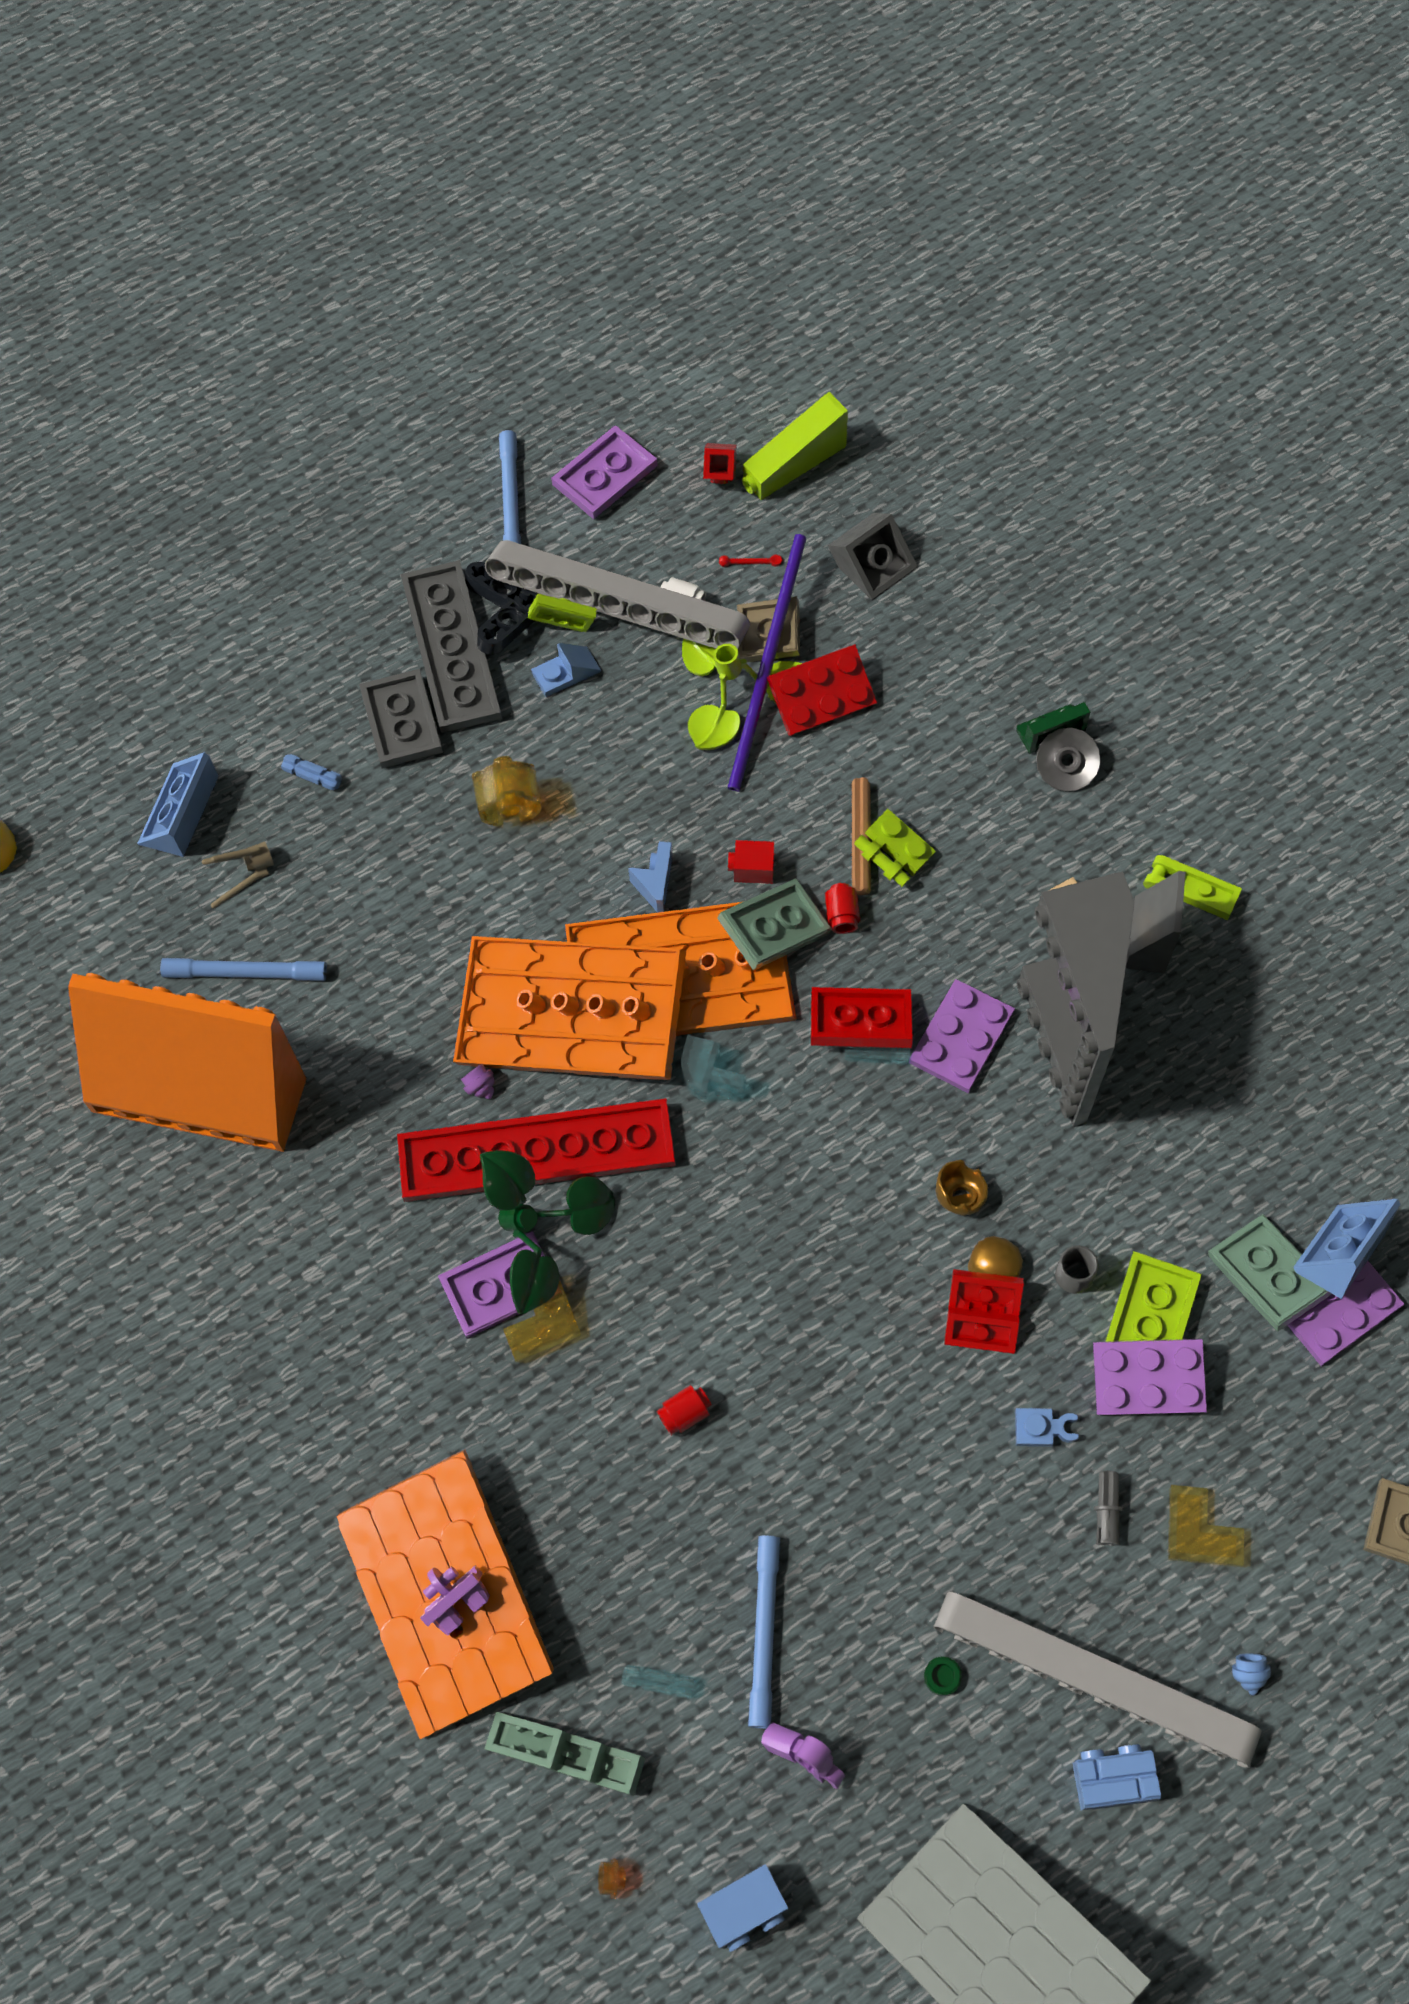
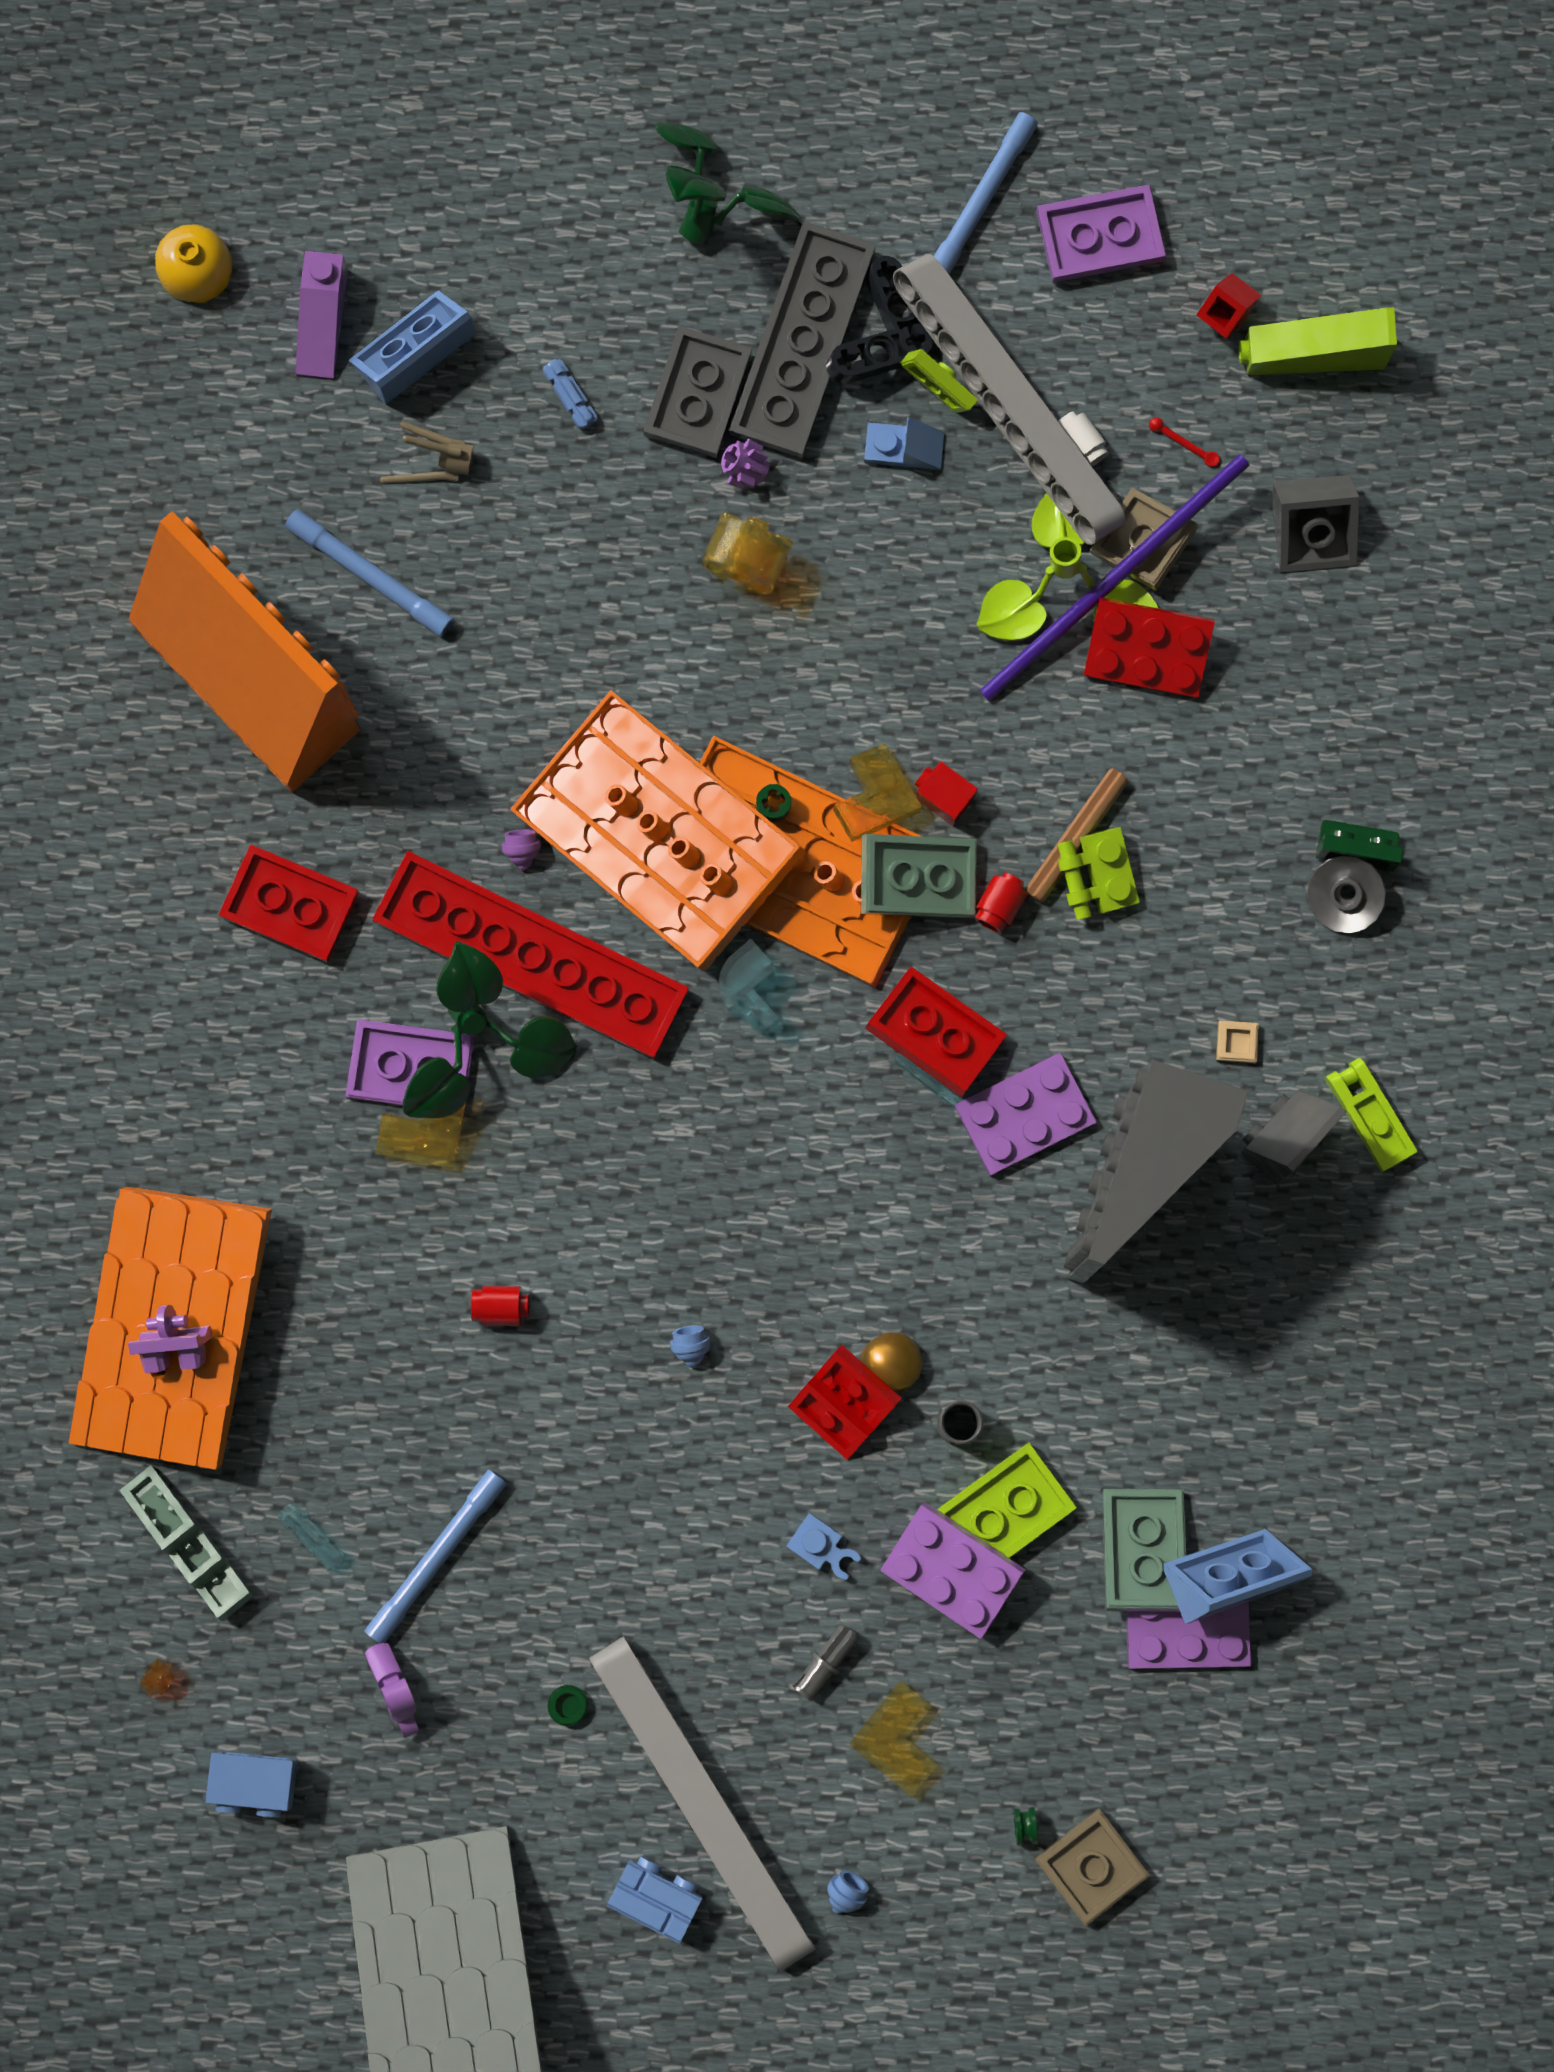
camera: 30 degrees right, 15 degrees up
medium blue slope [629,841,673,913] -> none
pearl gold hair [935,1160,988,1216] -> none
none -> red plate [218,844,360,963]
none -> medium lavender slope [296,251,348,379]
none -> dark green plant [655,122,803,244]
none -> medium blue plate [670,1325,710,1368]
none -> medium lavender gear [721,439,769,490]
none -> dark green bush [756,784,791,822]
none -> clear yellow tile [833,743,922,842]
none -> dark green bush [1013,1807,1038,1846]

